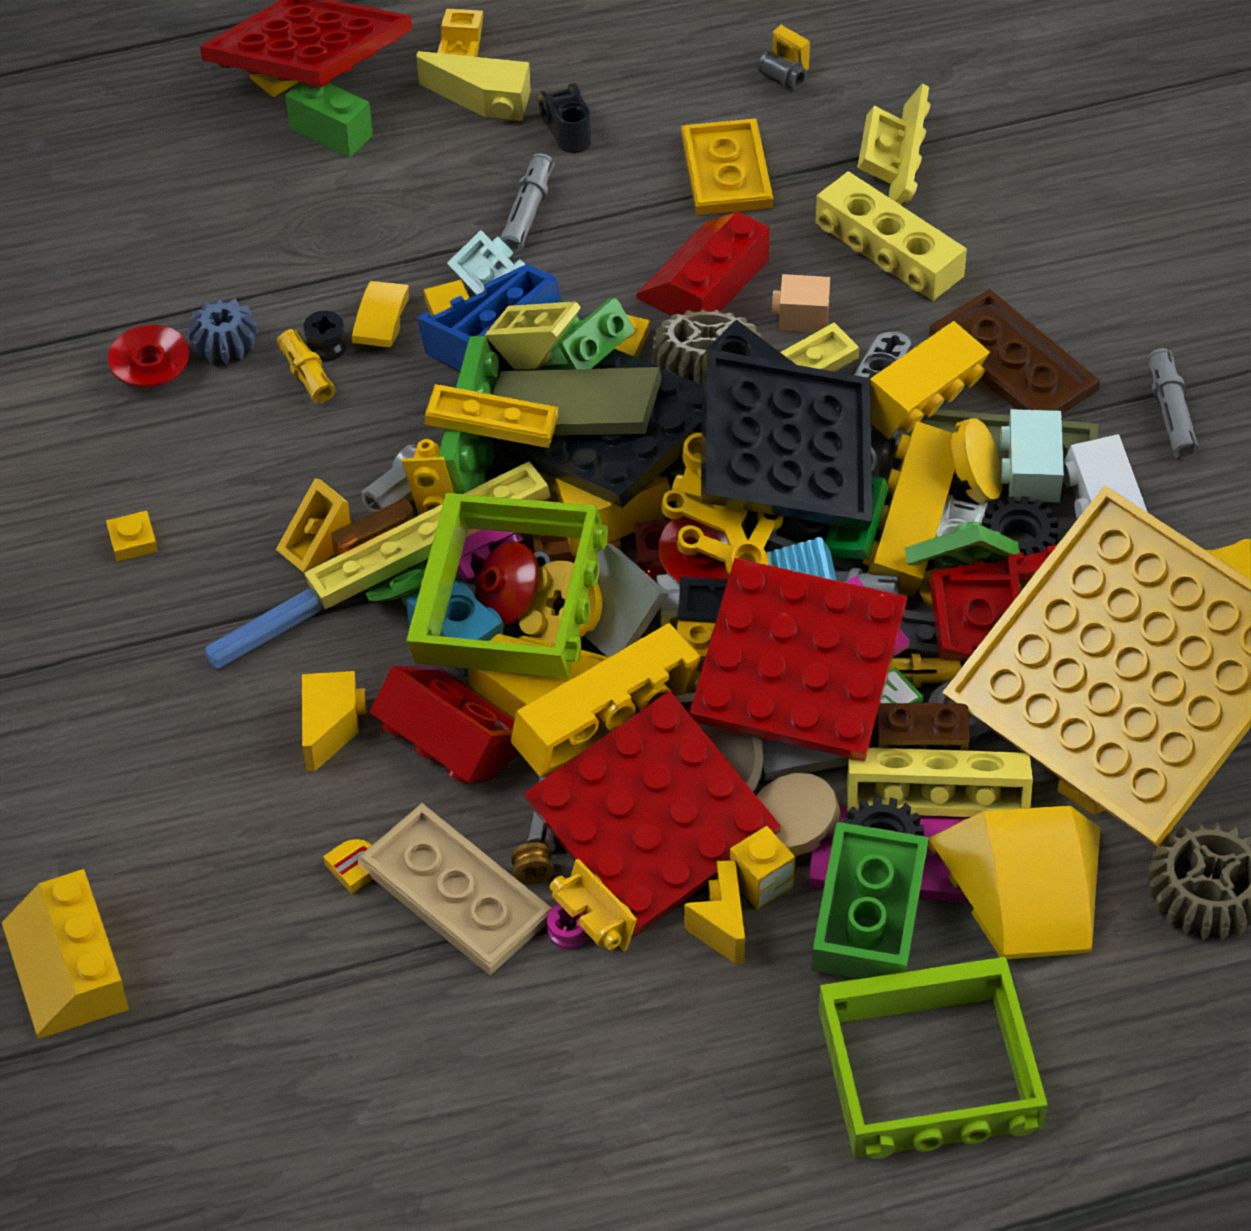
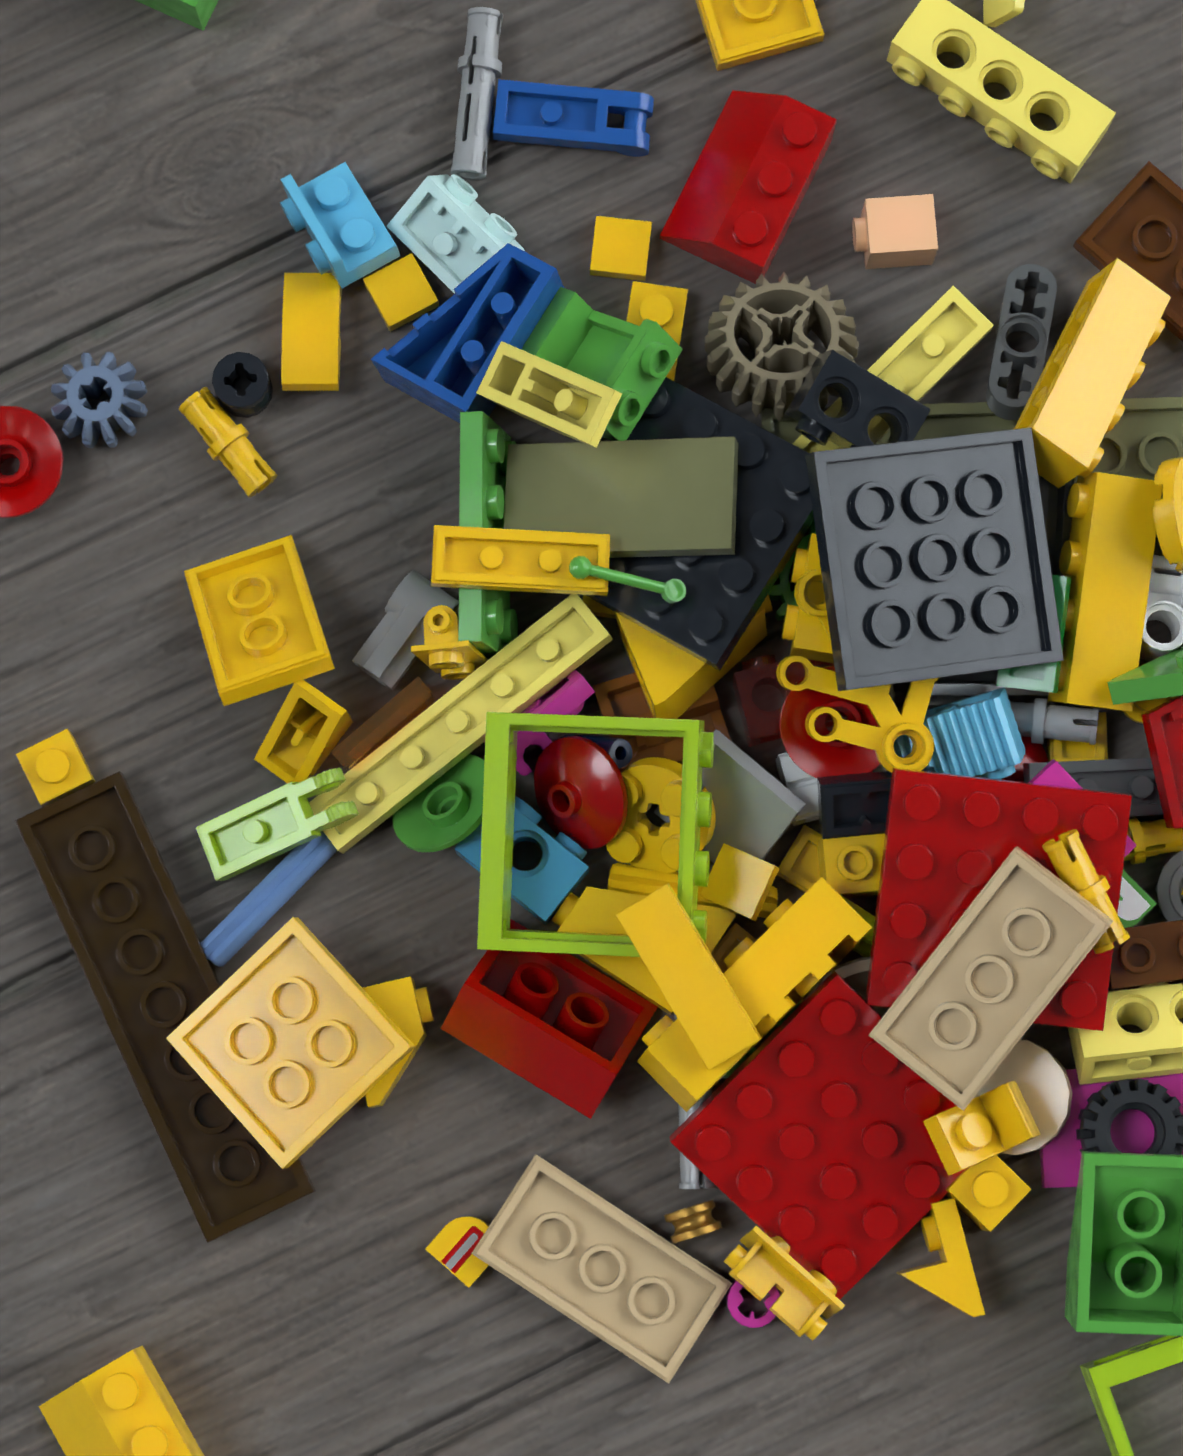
camera: 10 degrees left, 30 degrees up
none -> dark brown plate [15,771,316,1243]
none -> yellow plate [166,917,415,1169]
none -> yellow tile [184,535,335,706]
none -> lime hinge [196,767,359,881]
none -> medium azure bracket [280,162,400,288]
none -> blue plate [493,79,654,157]
none -> bright green hinge [569,556,686,603]
none -> yellow tile [590,216,652,281]
none -> yellow tile [616,883,761,1071]
none -> yellow tile [700,843,780,921]
none -> tan tile [869,846,1113,1111]
none -> yellow slope [923,1081,1041,1176]
none -> yellow pin [1042,829,1130,954]

